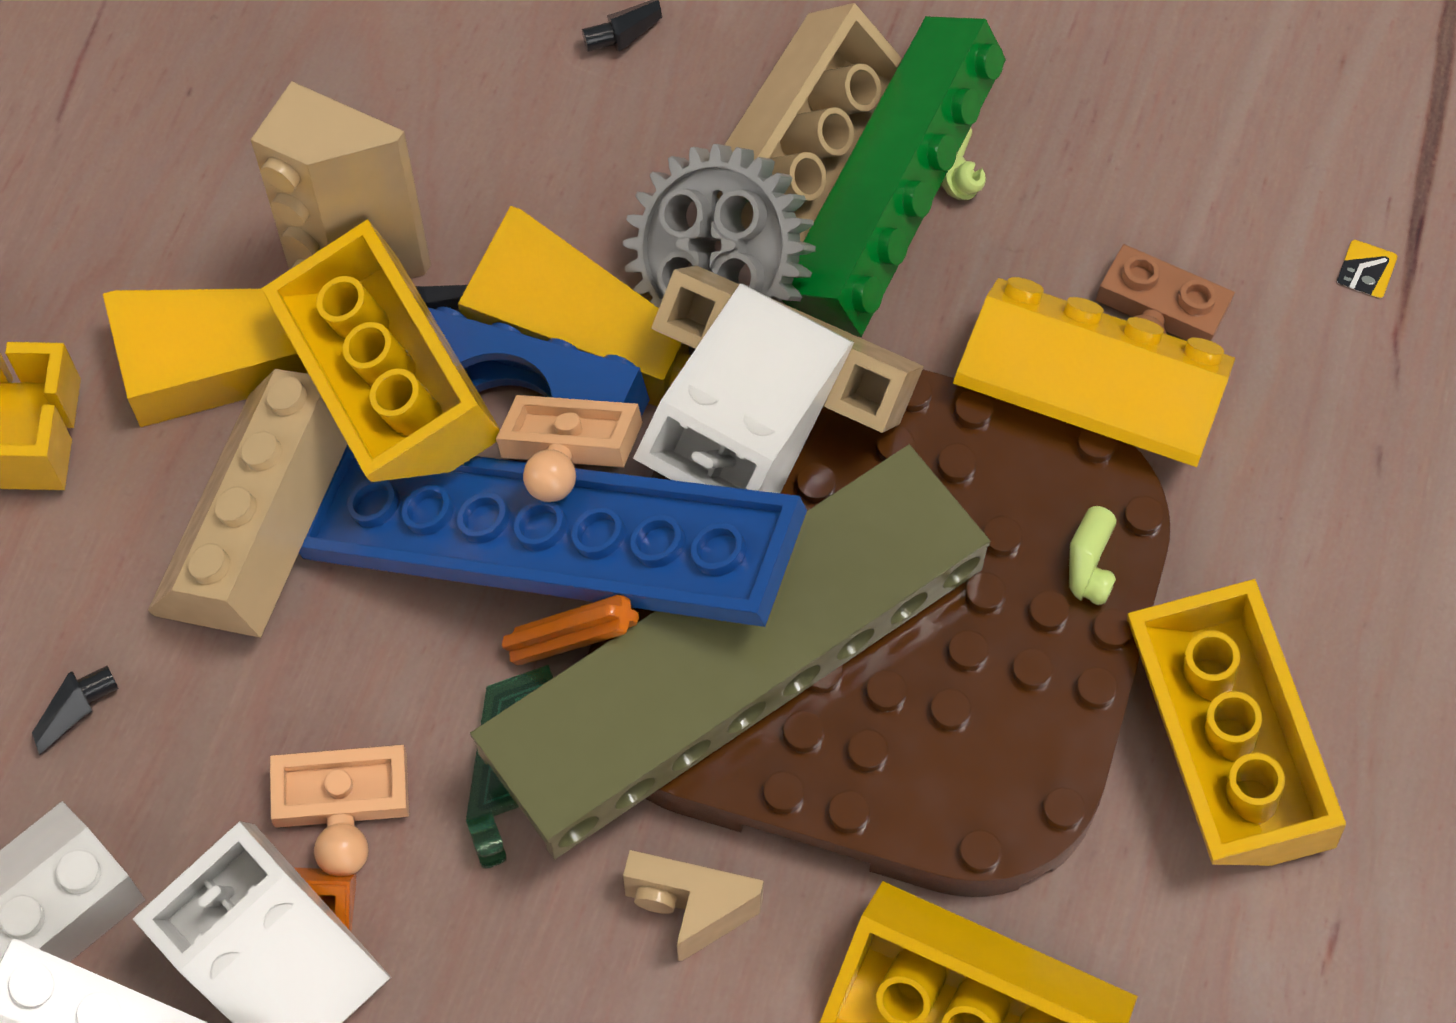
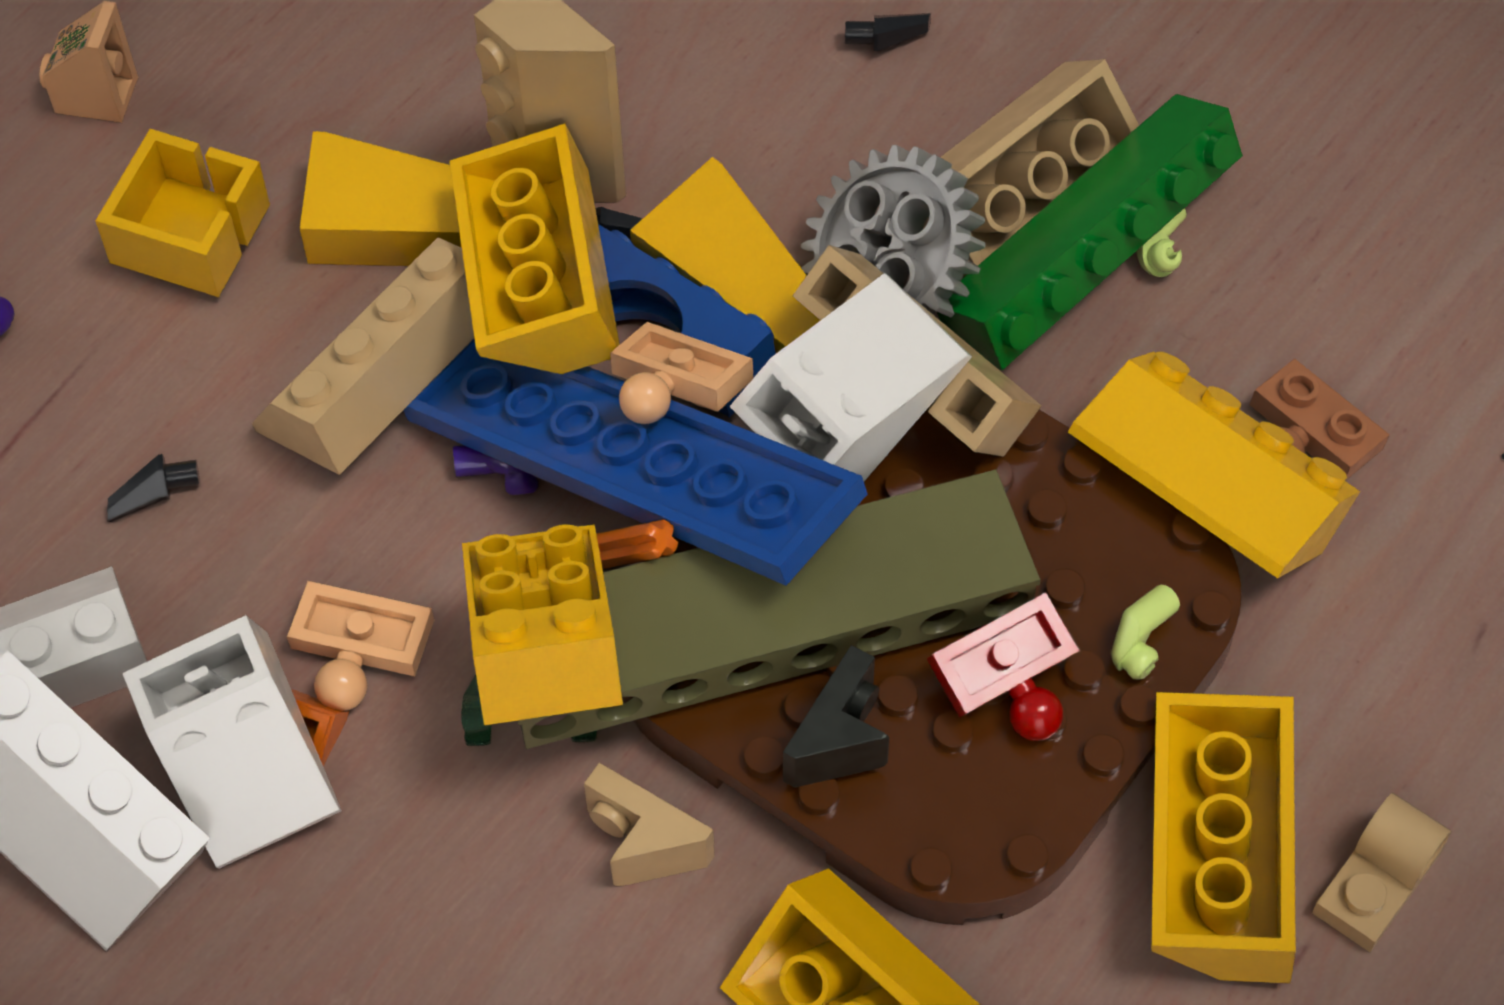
camera: 20 degrees right, 5 degrees down
none -> dark purple arm [453,445,539,495]
none -> yellow slope [462,524,623,725]
none -> pearl dark grey slope [783,645,890,788]
none -> plate [927,593,1079,741]
none -> tan plate [1312,793,1452,952]

